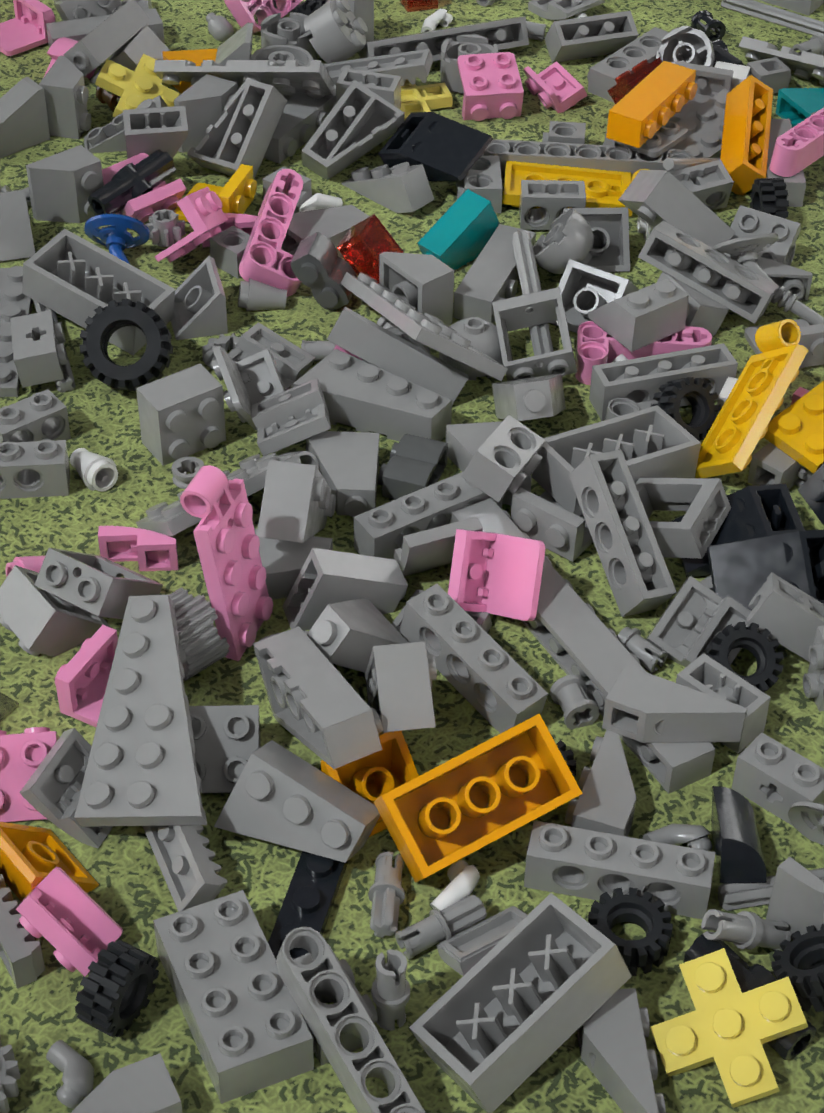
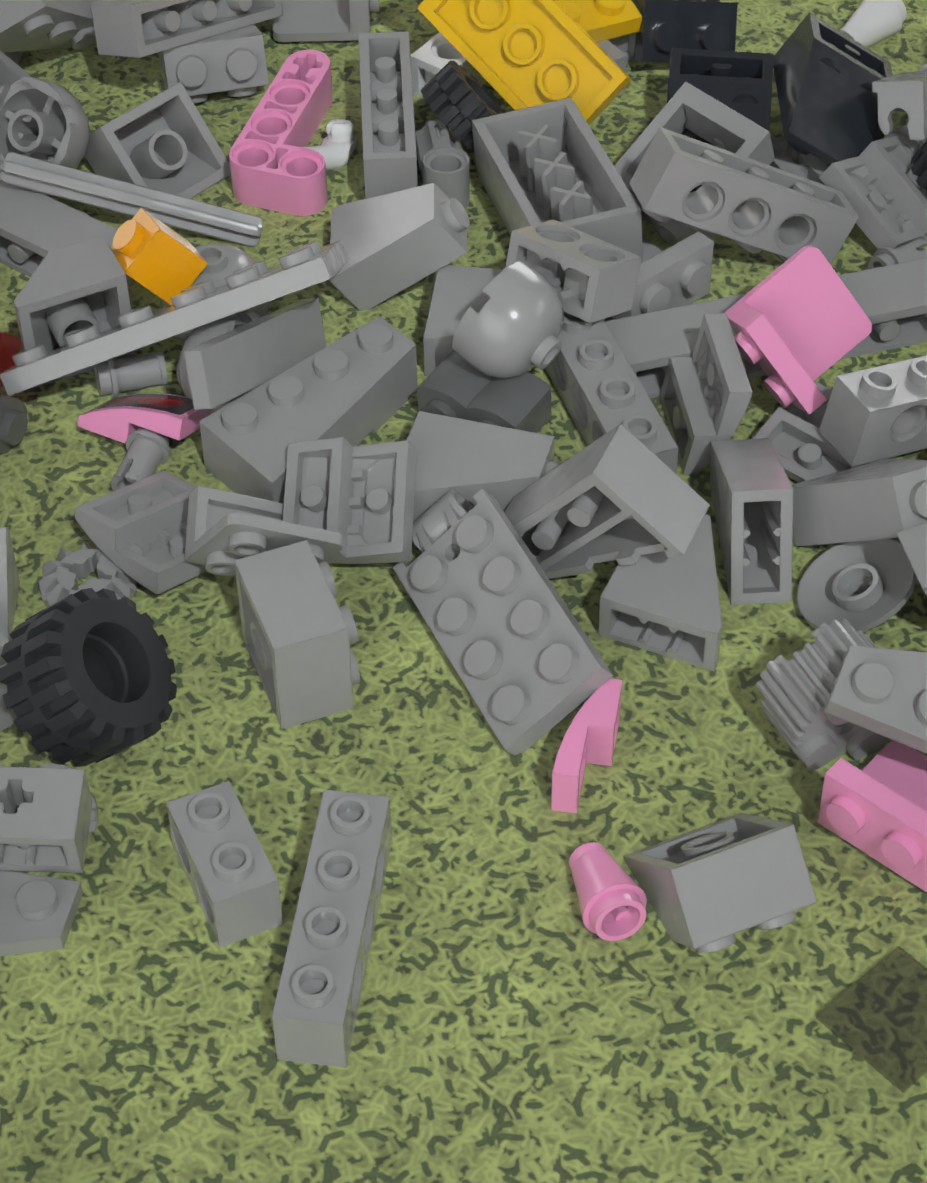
camera: 75 degrees left, 5 degrees up
light grey window [34,548,163,619] -> none
white cone [70,448,118,492] -> none
light grey bush [171,456,205,489] -> none
bright pink hinge [180,465,273,661] -> none
light grey window [492,287,577,381] -> none
light grey slope [588,279,689,352] -> none
none -> light orange brick [110,208,208,305]
none -> light grey cylinder [452,261,564,378]

